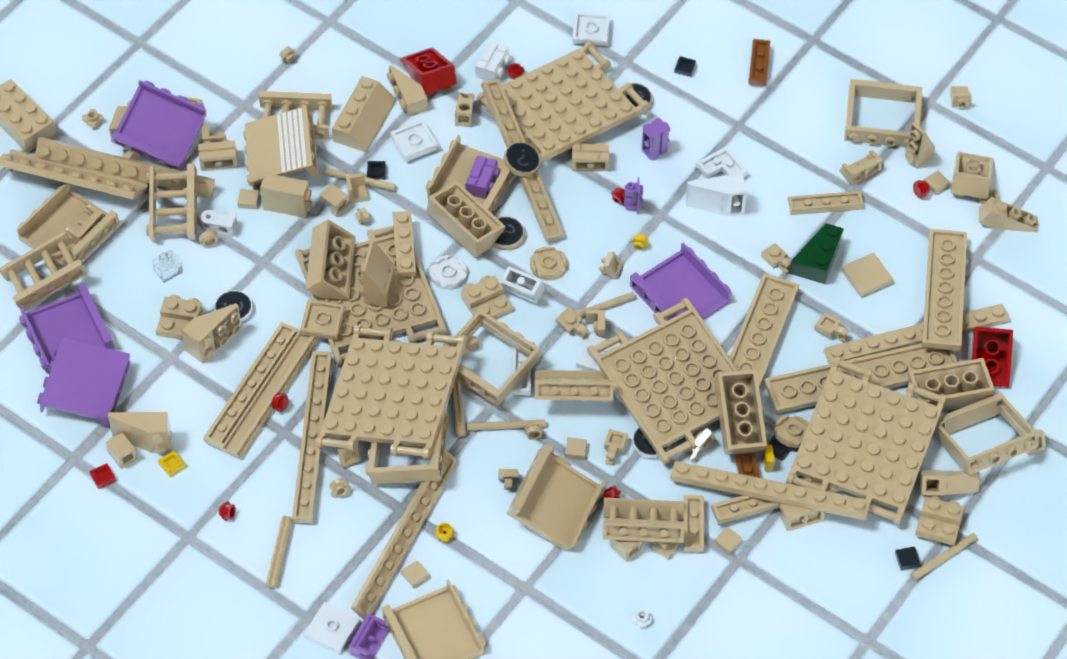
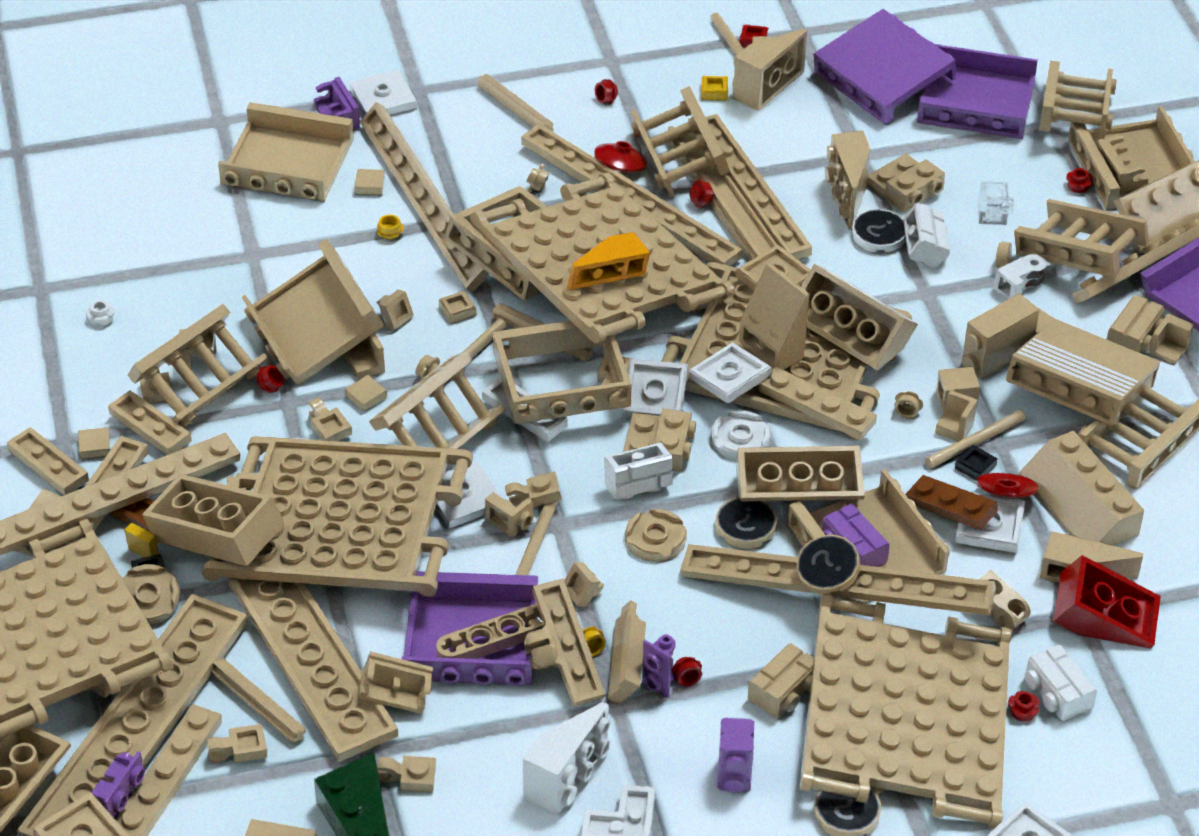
camera: 130 degrees right, 10 degrees down
none -> tan plate [7,426,89,495]
none -> medium lavender hinge [92,751,145,818]
none -> tan axle [211,658,306,743]
none -> tan hinge [359,651,433,714]
none -> tan beam [436,604,544,659]
none -> tan tile [438,291,477,324]
none -> tan plate [524,578,605,707]
none -> light orange slope [567,232,650,290]
none -> red dish [594,141,647,173]
none -> tan piece [607,600,646,705]
none -> white plate [621,359,689,417]
none -> tan fence [630,86,730,198]
none -> white plate [688,342,772,403]
none -> tan bar [710,12,744,55]
none -> white brick [903,202,951,268]
none -> dark orange plate [905,475,999,530]
none -> red dish [977,473,1038,499]
none -> red plate [1066,168,1093,193]

